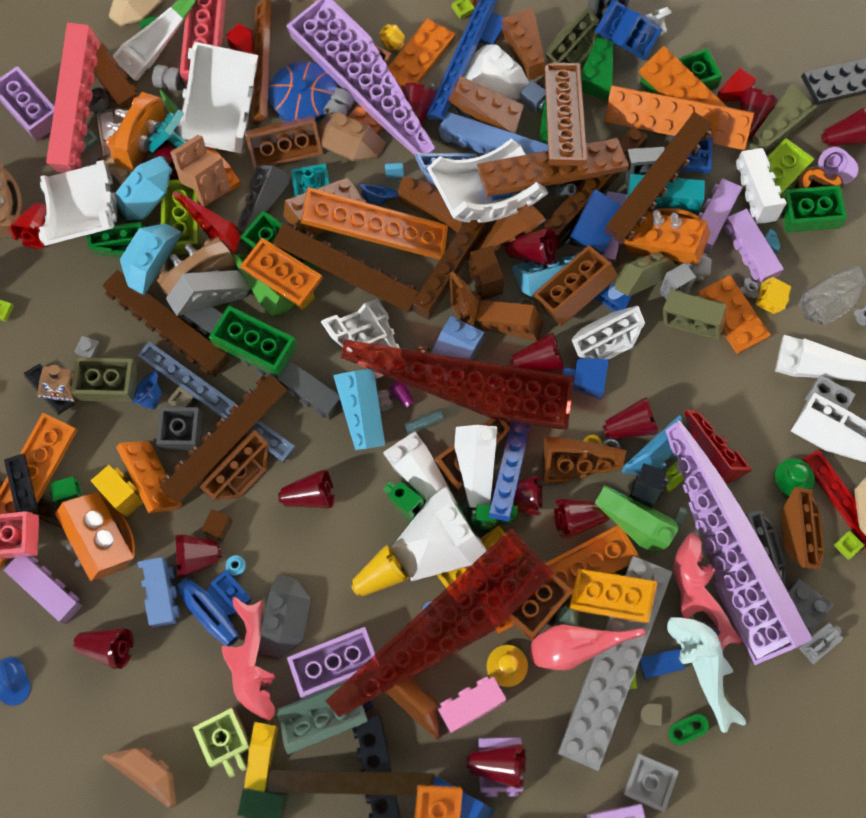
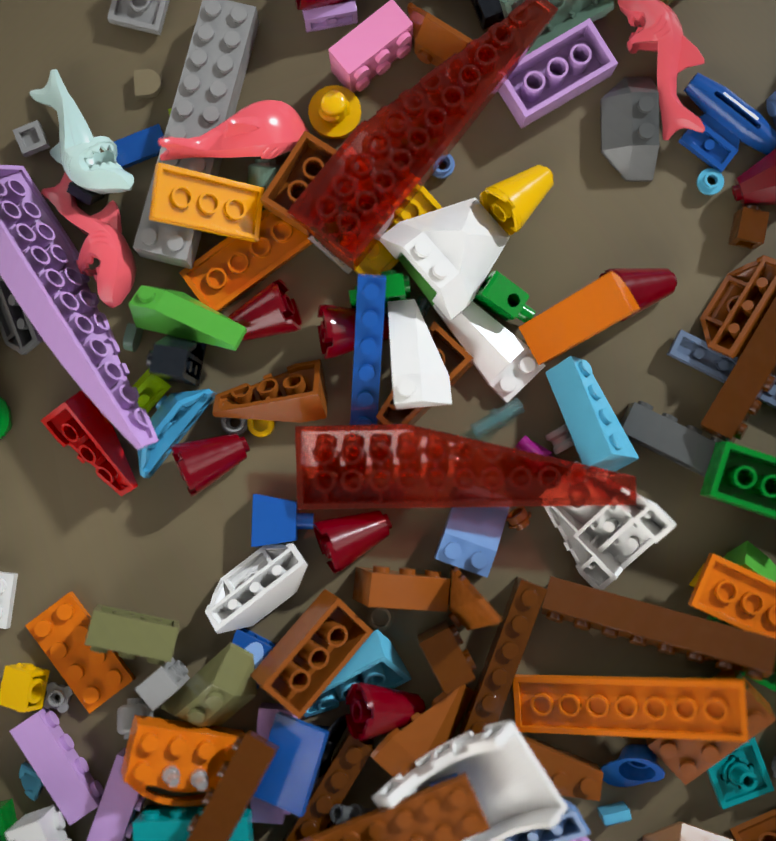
camera: 165 degrees right, 15 degrees up
green plate [667,714,709,745] -> none
none -> light grey plate [13,120,50,157]
none -> orange brick [518,271,640,365]

